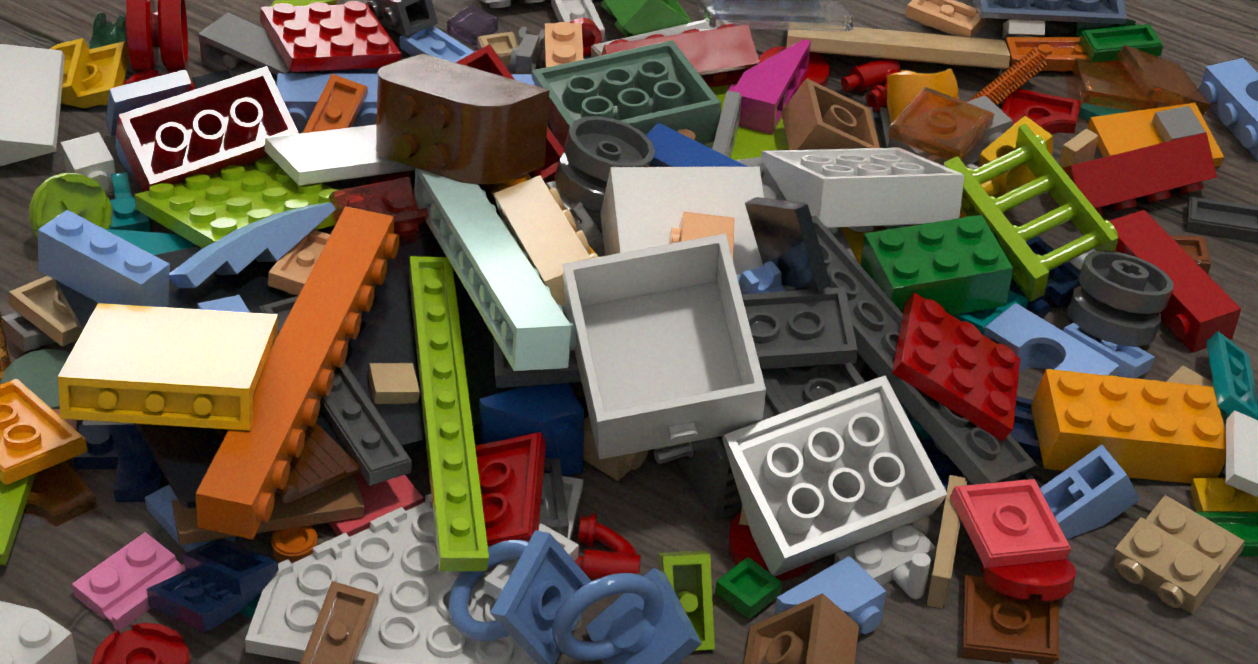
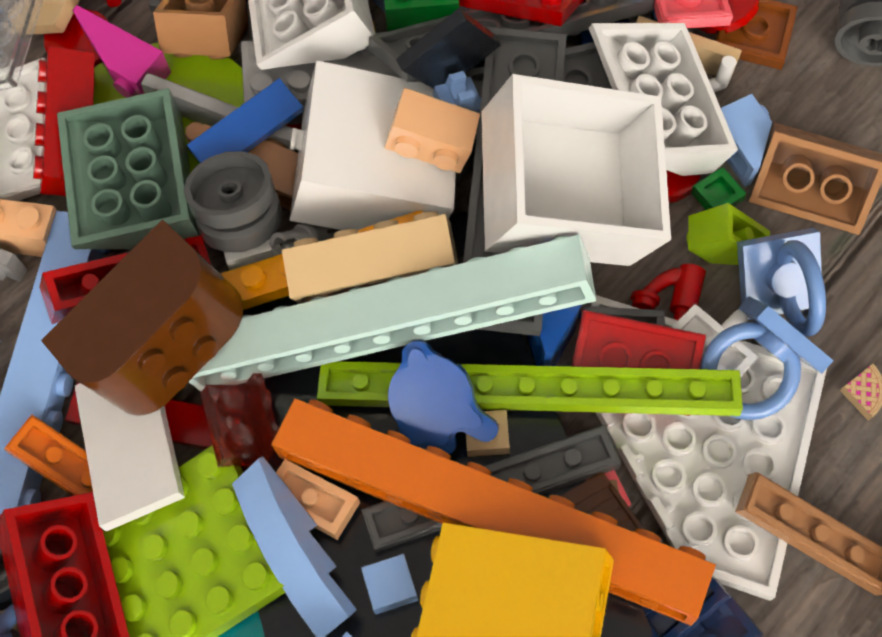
camera: 75 degrees left, 25 degrees up
none -> tile [388,340,499,454]

